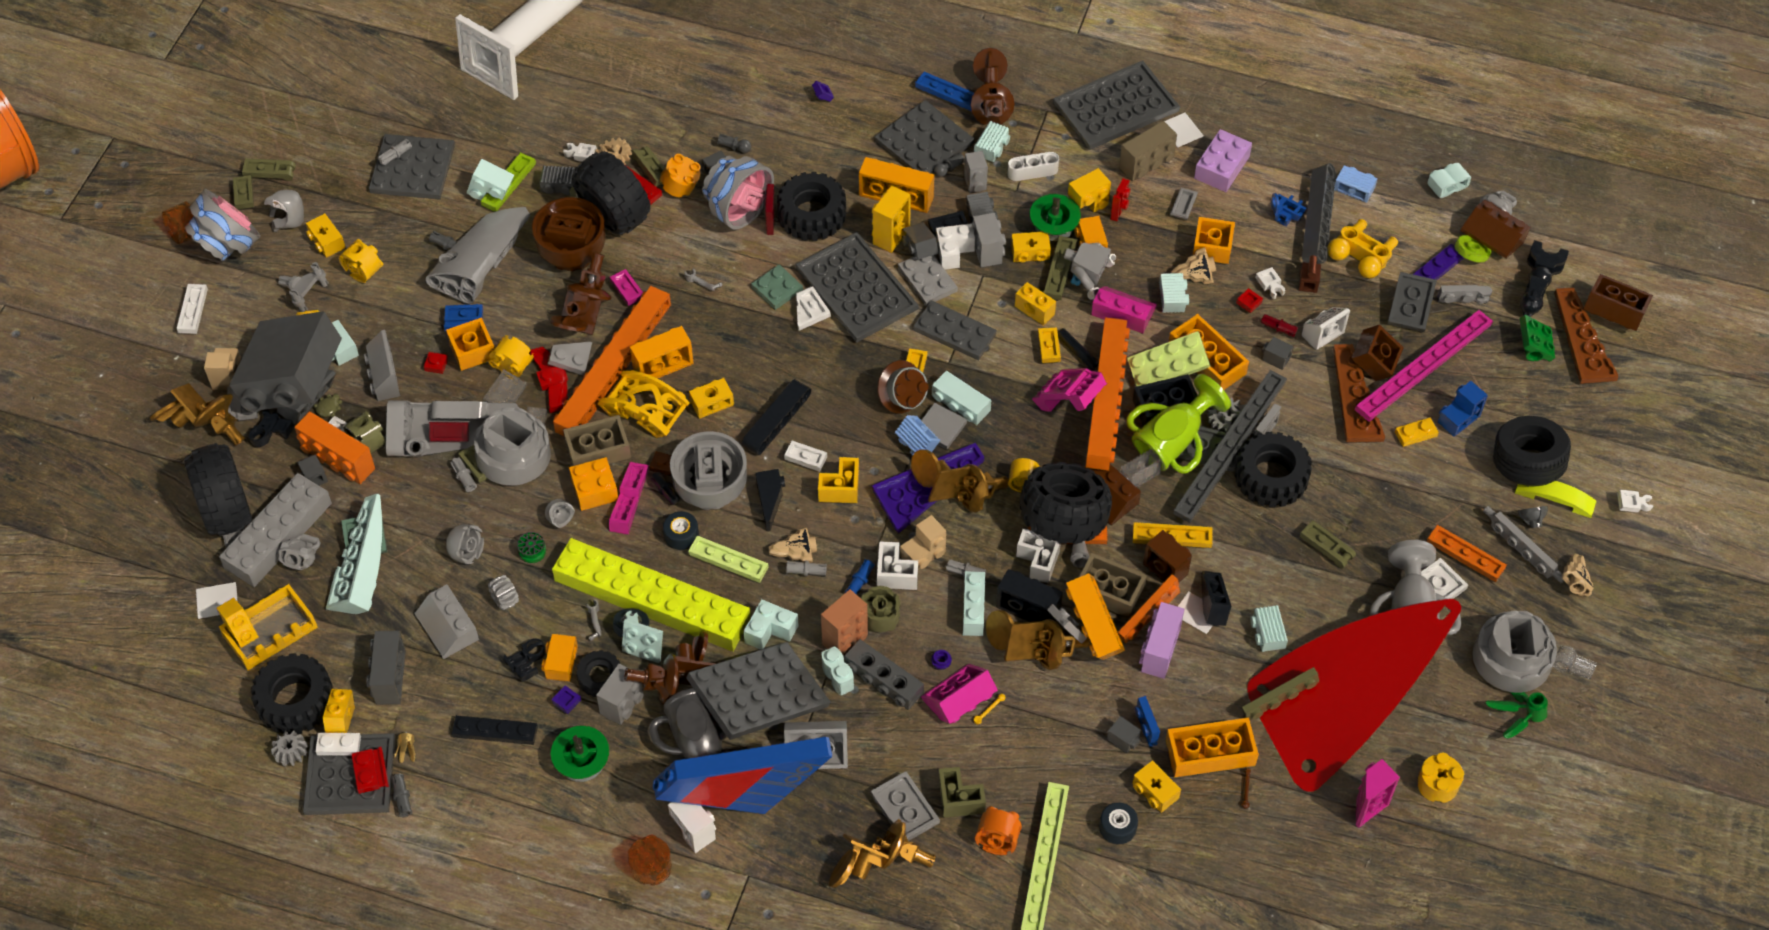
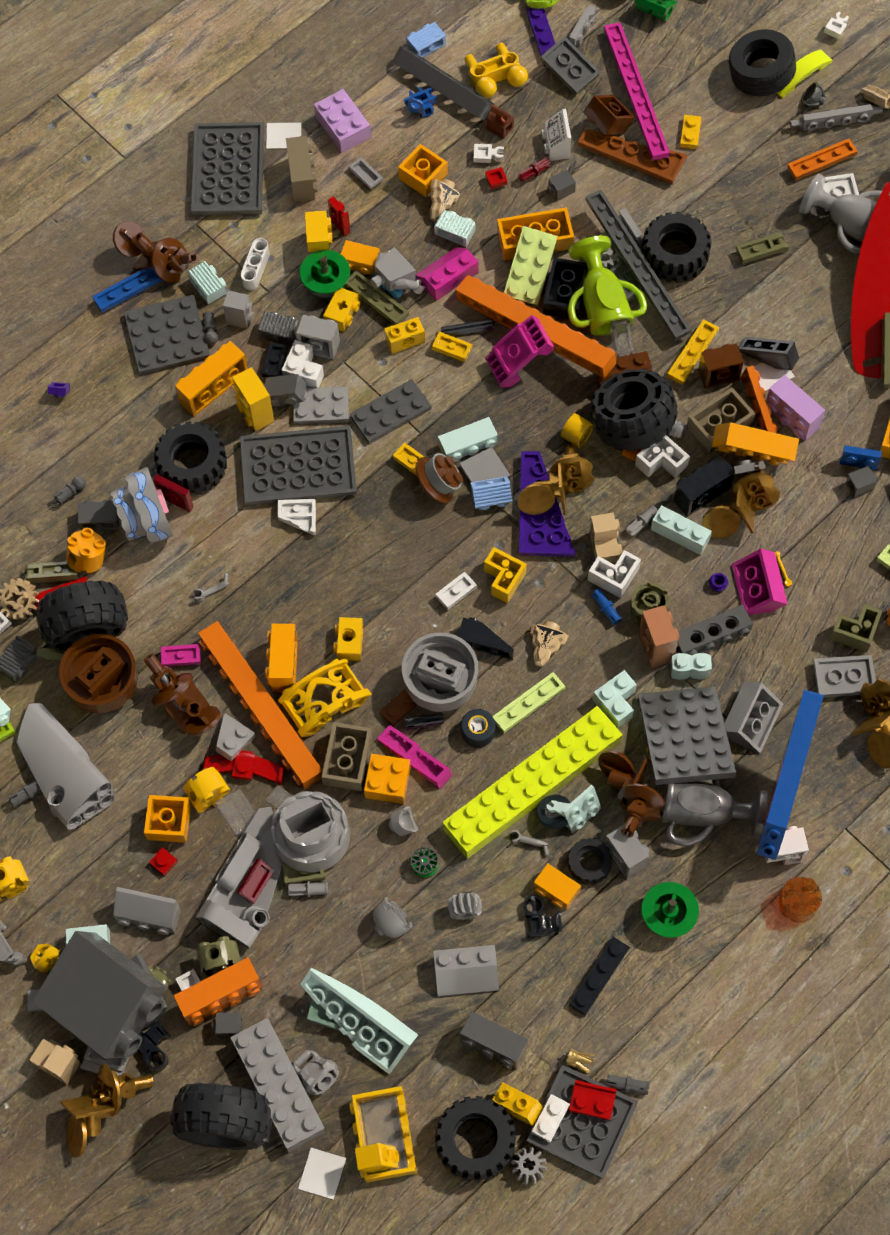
camera: 60 degrees left, 10 degrees up
blue plate [444,304,483,332] -> none
dark purple plate [551,685,581,714] -> none
black beam [742,379,812,455] -> none
sand green plate [751,264,803,310] -> none
light grey pin [786,560,827,576] -> none
light aqua brick [1250,605,1288,652] -> none
blue brick [1437,381,1488,437] -> none

